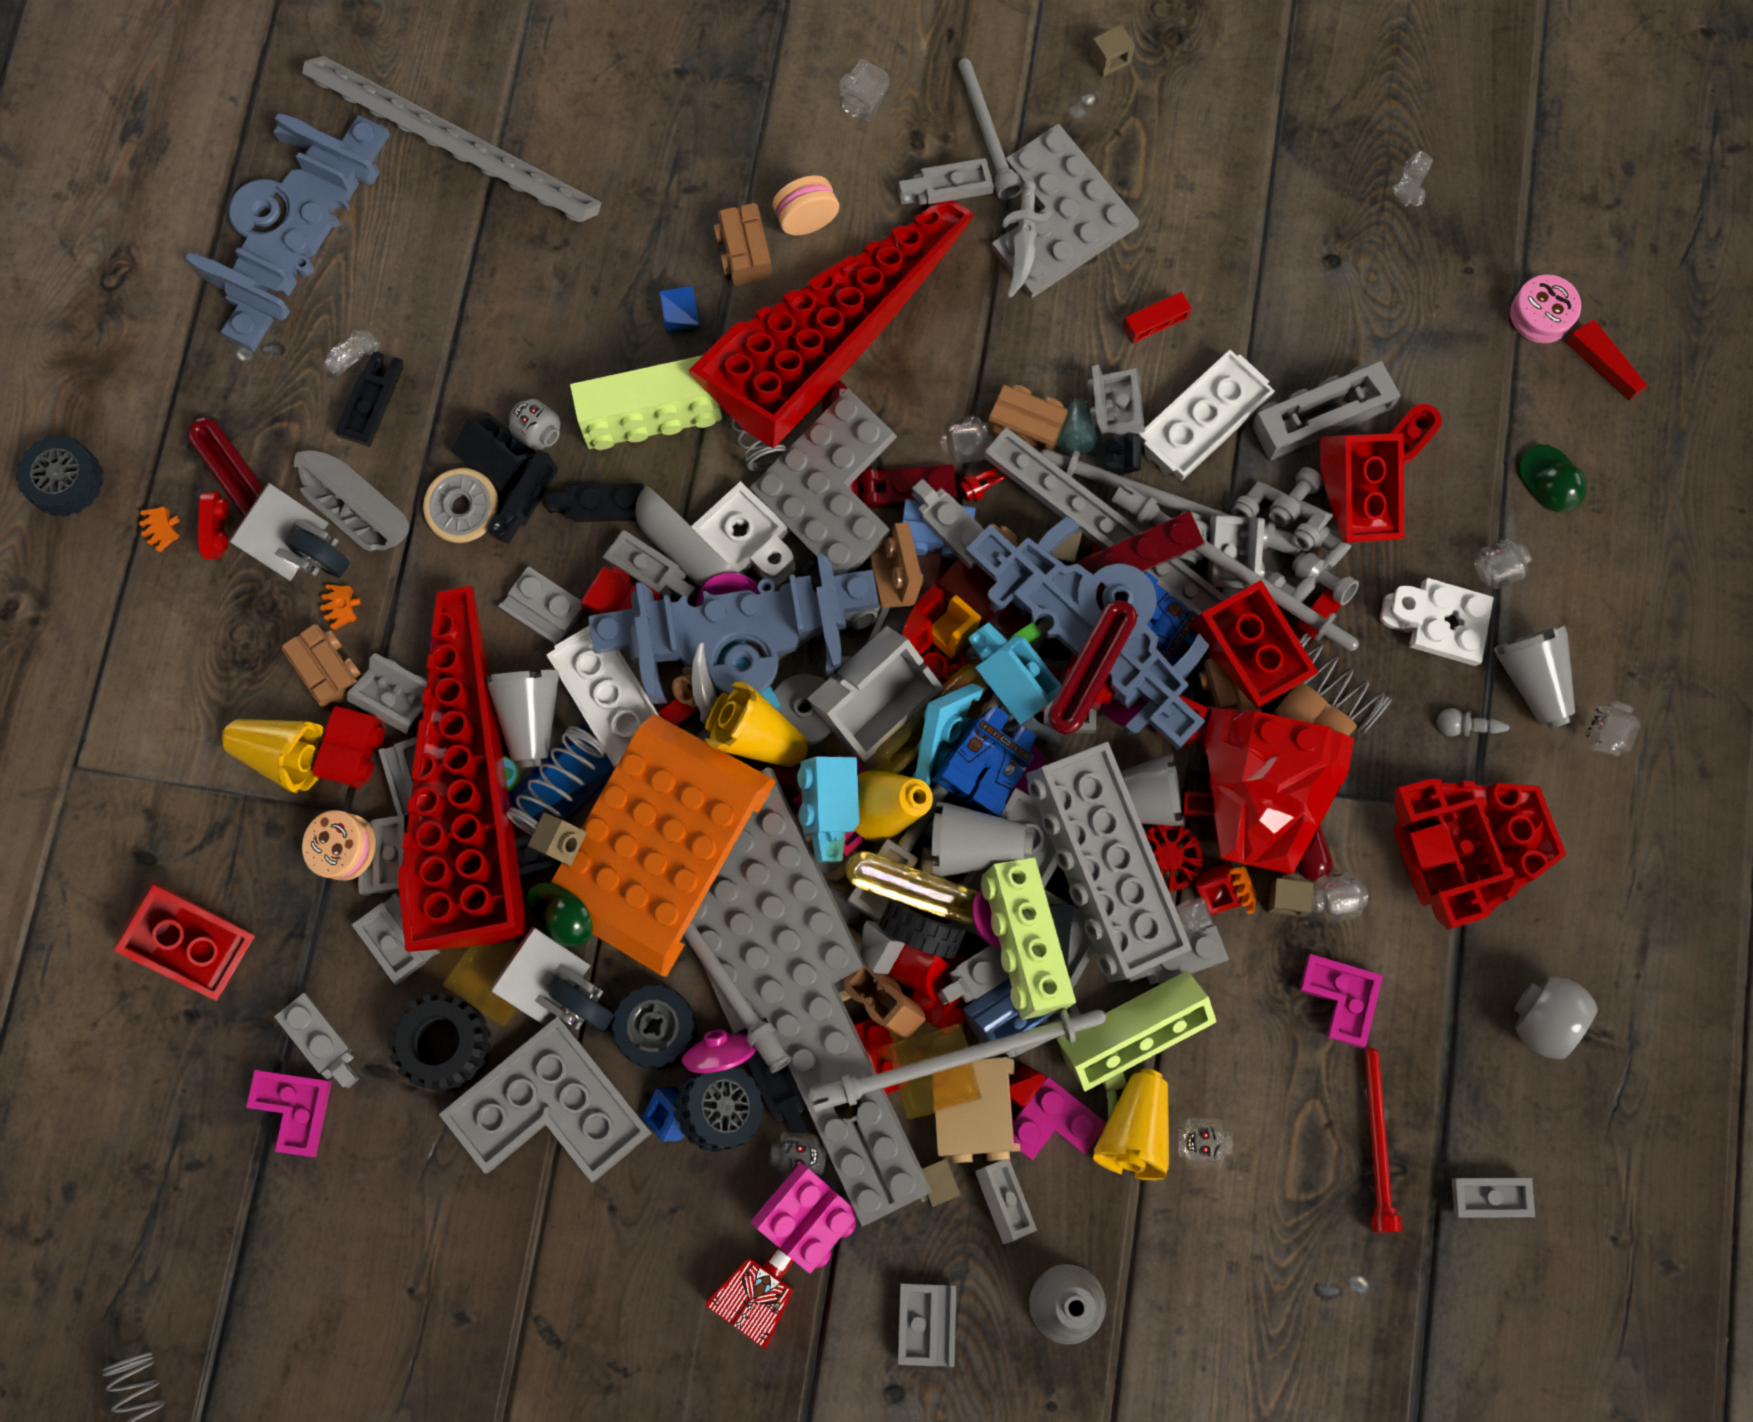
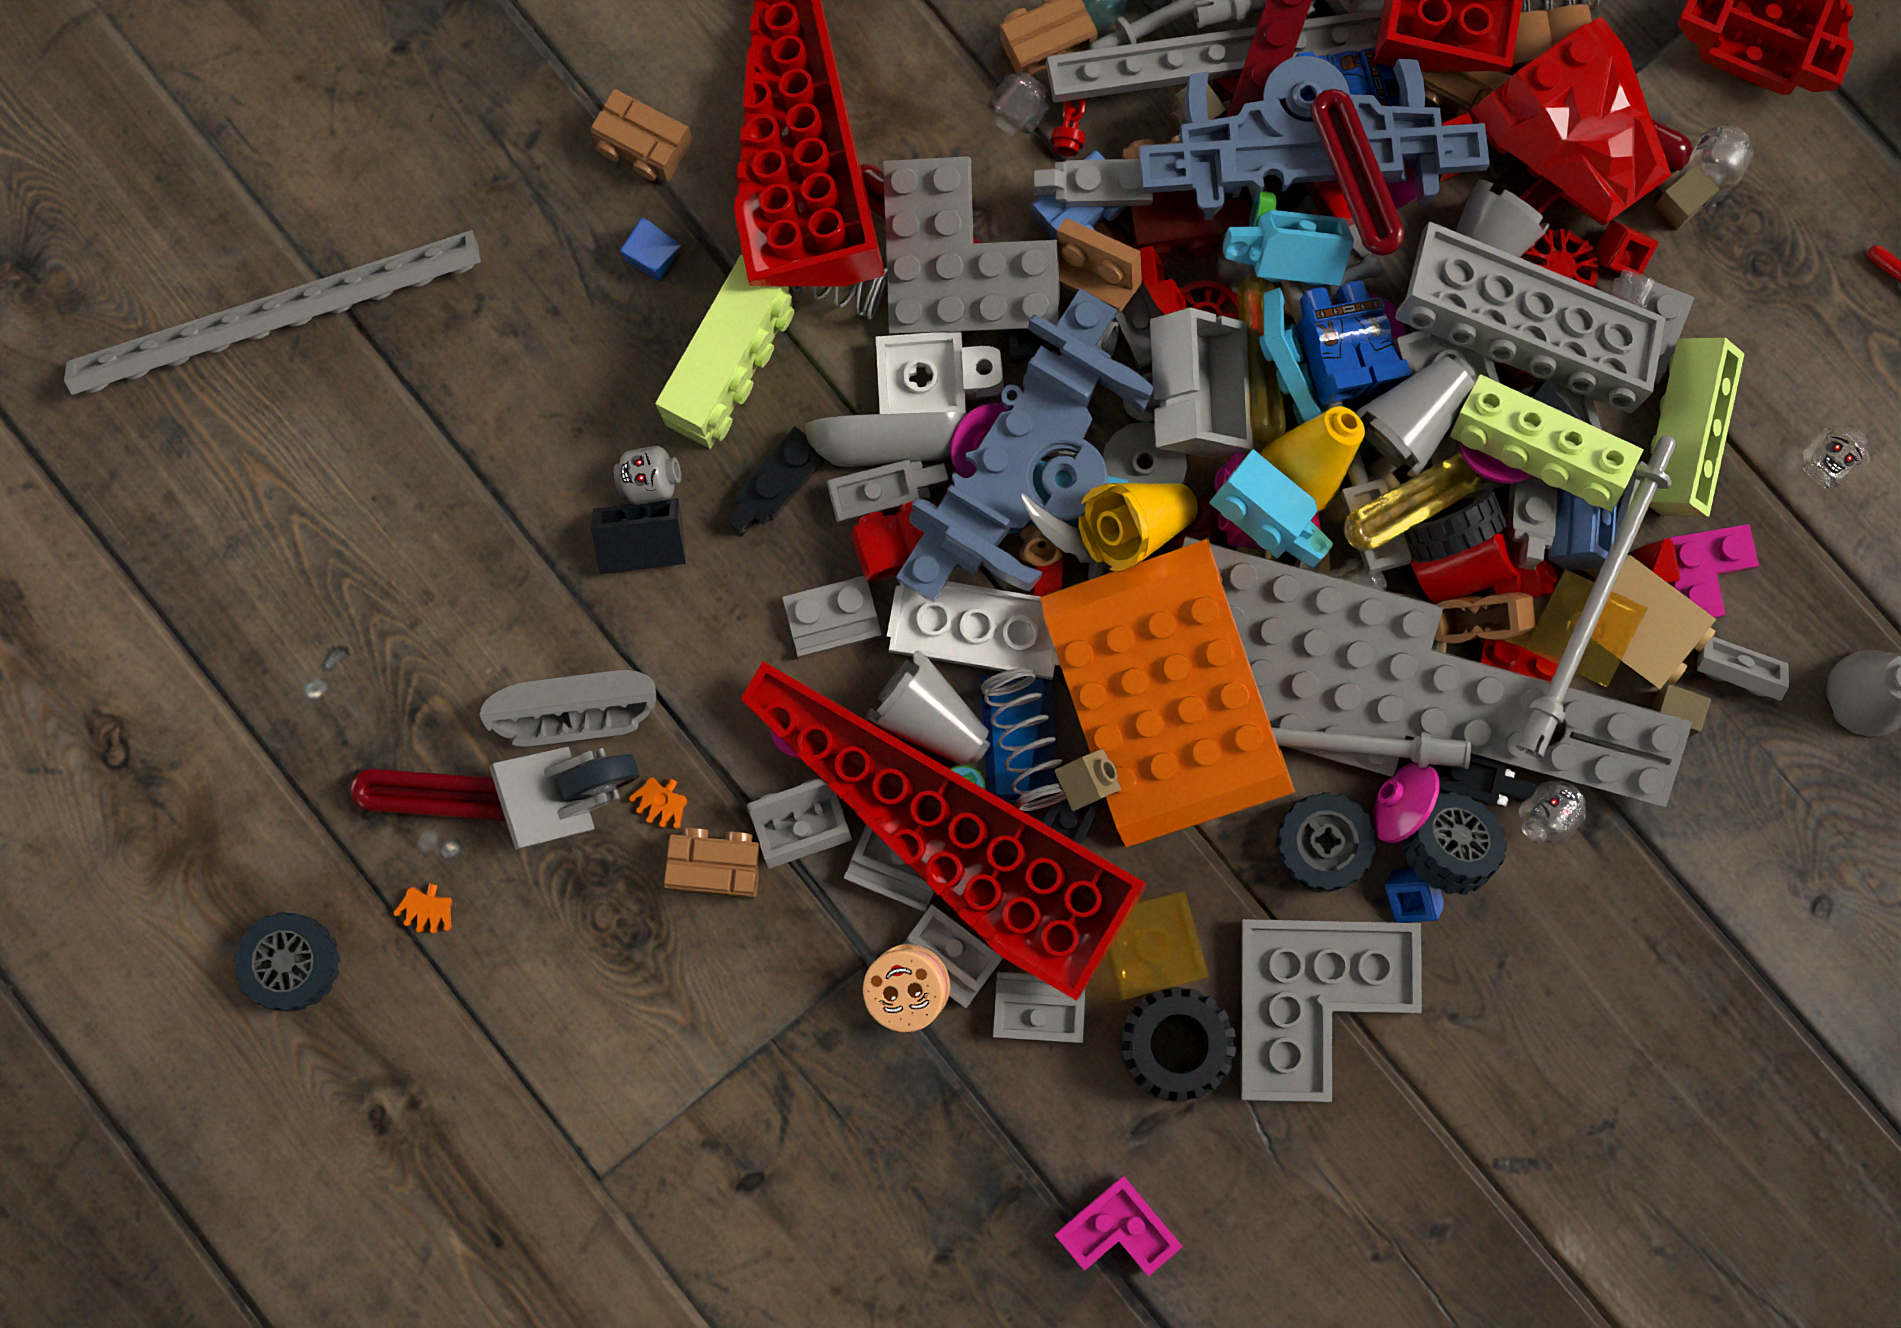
camera: 45 degrees left, 5 degrees up
red slope [113,880,255,1001] -> none
sand blue piece [185,113,390,352] -> none
red plate [198,491,229,560] -> none
yellow cone [222,719,326,793] -> none
light grey hinge [274,992,360,1089] -> none
red brick [313,706,385,790] -> none
clear arm [323,329,379,376] -> none
black hinge [335,351,404,447] -> none
light grey wheel [423,468,498,543] -> none
black hinge [488,449,558,545] -> none
light grey plate [489,927,614,1031] -> none
dark green cap [527,881,593,948] -> none
torso [705,1247,794,1349] -> none
dark pink plate [750,1162,857,1274] -> none
light nougat head [772,175,839,236] -> none
dark red plate [857,464,957,509] -> none
light grey slope [860,920,905,974] -> none
light grey plate [898,1283,956,1367] -> none
light orange panel [932,595,981,659] -> none
yellow cone [1093,1069,1169,1181] -> none
yellowish green hand [1102,1072,1126,1120] -> none
orange piece [1229,866,1257,914] -> none
dark pink plate [1299,954,1383,1049] -> none
red slope [1409,823,1460,871] -> none

